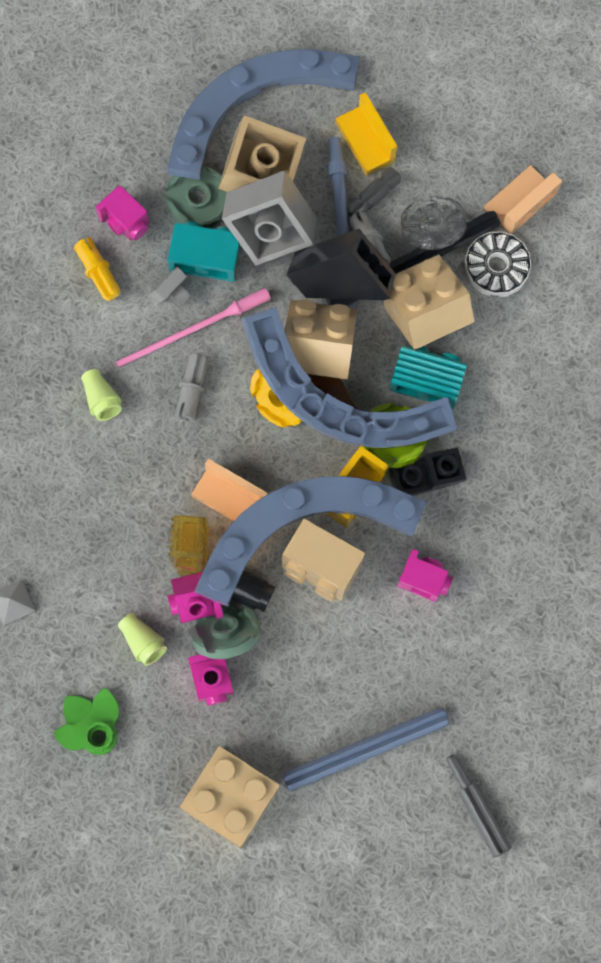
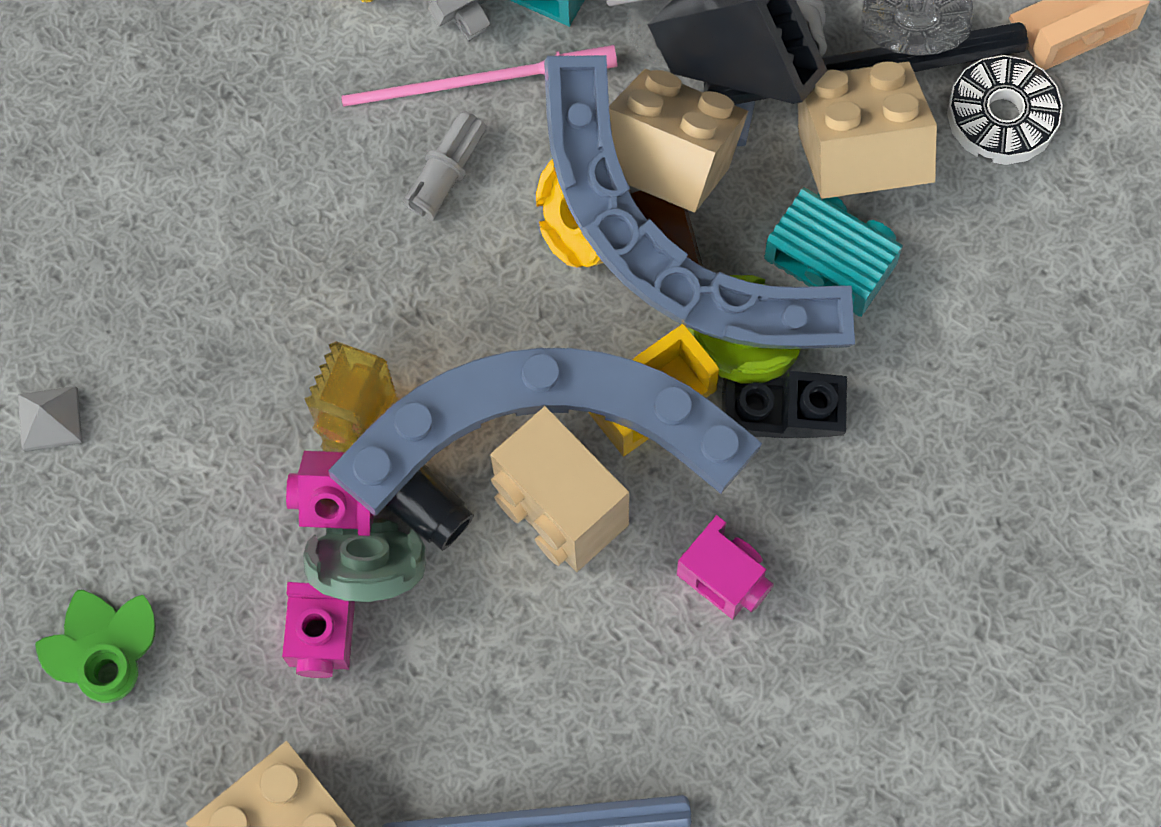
camera: 25 degrees right, 5 degrees down
yellowish green cone [81,369,122,421] -> none
yellowish green cone [118,613,167,666] -> none
light nougat panel [191,459,268,521] -> none

